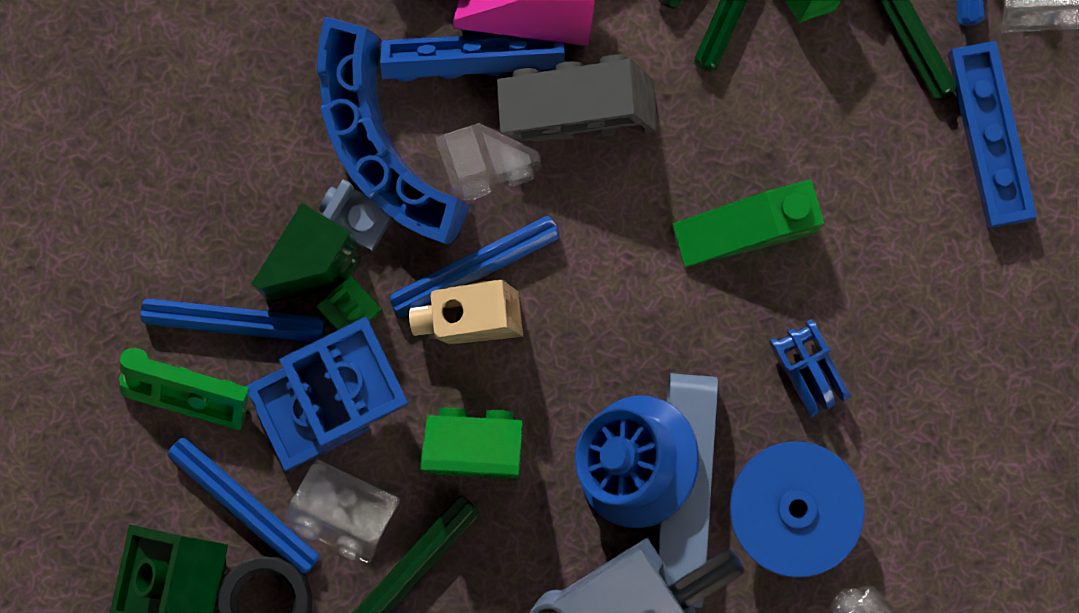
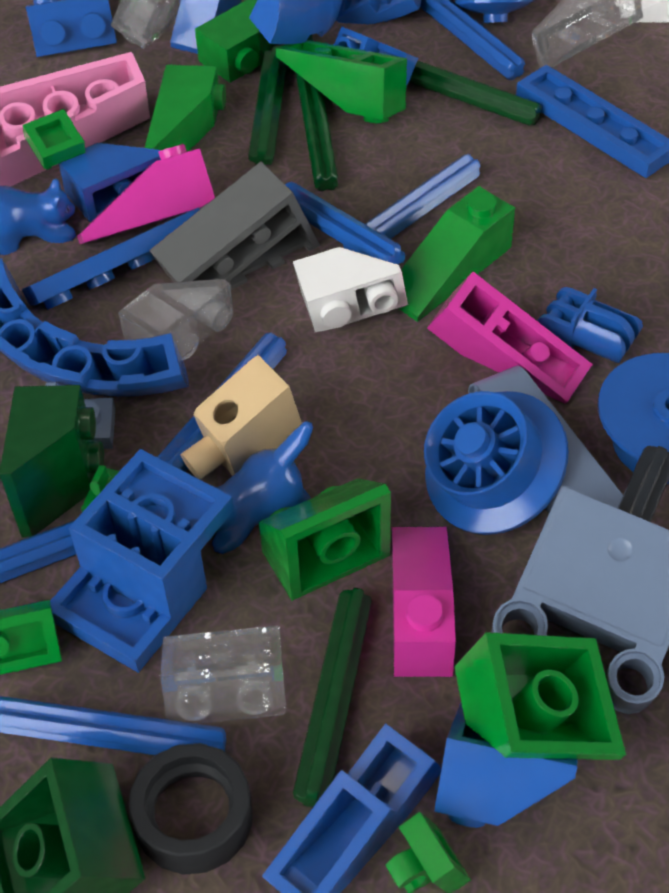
camera: 30 degrees left, 30 degrees down
none -> blue animal [212,421,313,554]
none -> blue axle [285,182,405,265]
none -> white slope [293,247,408,332]
none -> axle [343,154,481,252]
none -> dark pink slope [392,527,456,677]
none -> dark pink slope [427,272,592,404]

